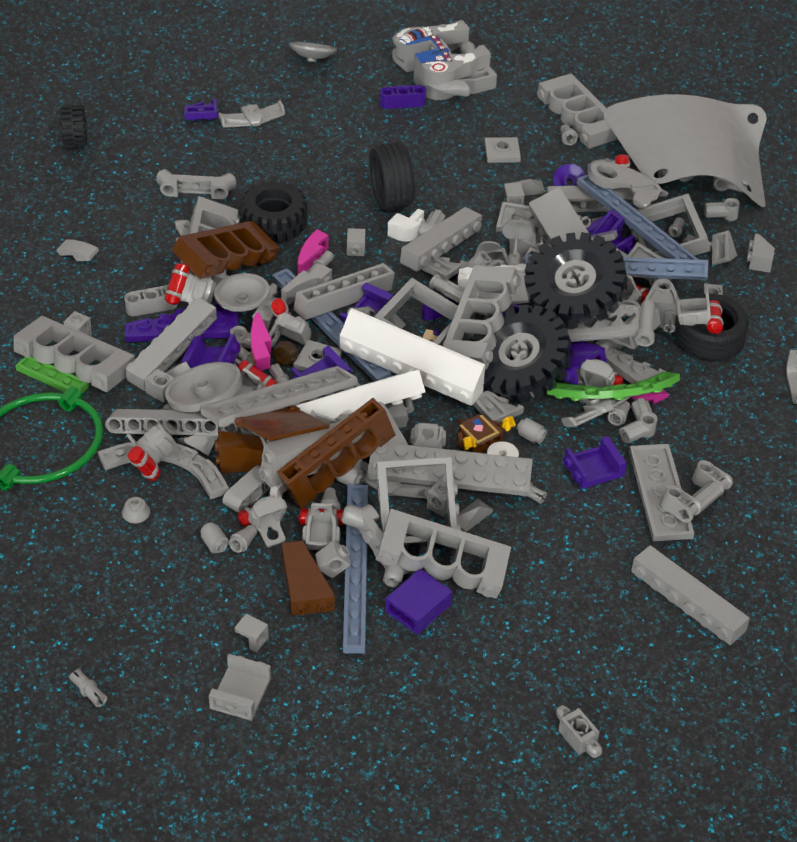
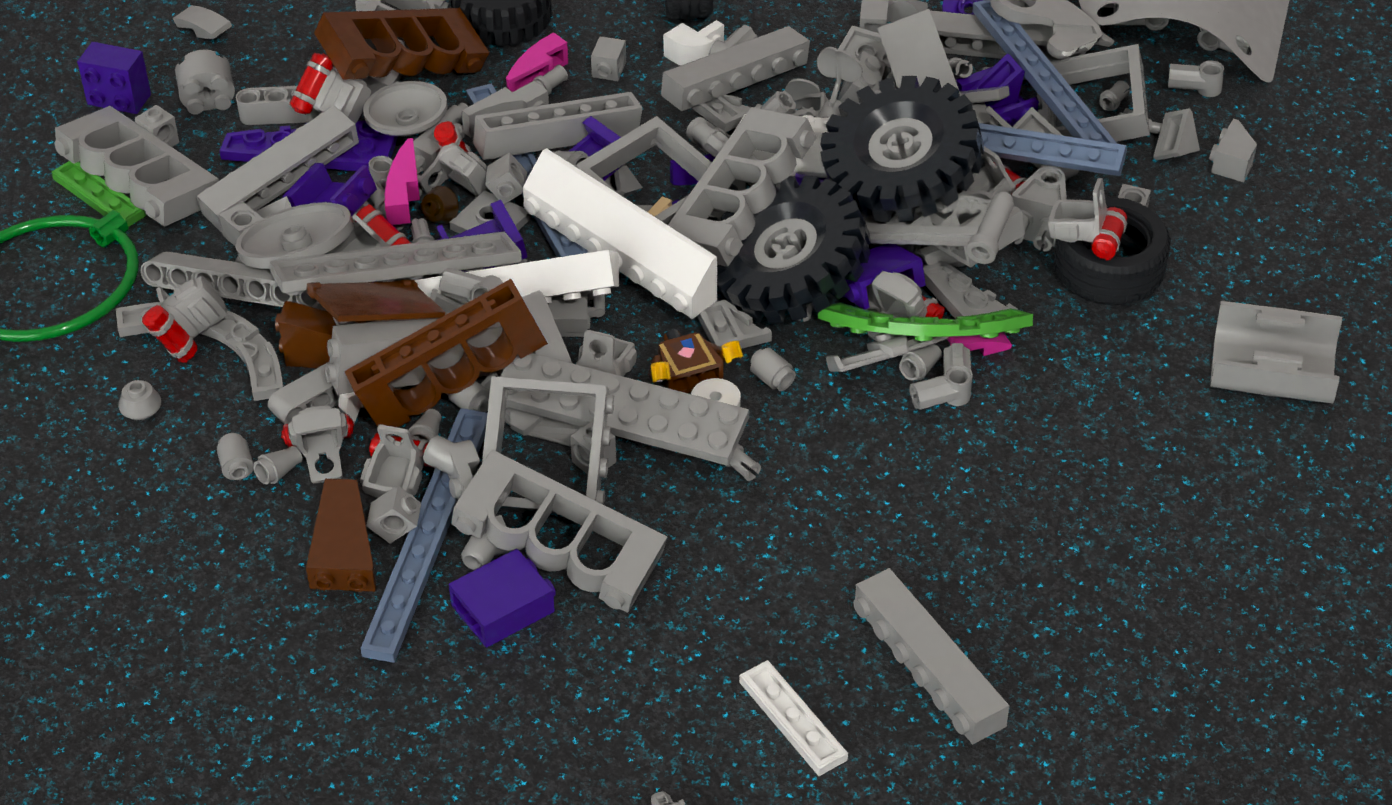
camera: 15 degrees right, 0 degrees up
light grey slope [177,435,218,455] -> none
light grey panel [209,654,271,721] -> none
light grey panel [235,614,269,653] -> none
light grey slope [456,498,493,532] -> none
dark purple panel [563,436,626,489] -> none
light grey plate [629,444,694,541] -> none
light grey piece [661,460,733,523] -> none
none -> dark purple brick [77,42,151,114]
none -> light grey brick [175,50,235,114]
none -> light grey piece [439,268,503,302]
none -> light grey brick [486,152,527,204]
none -> white tile [739,660,848,776]

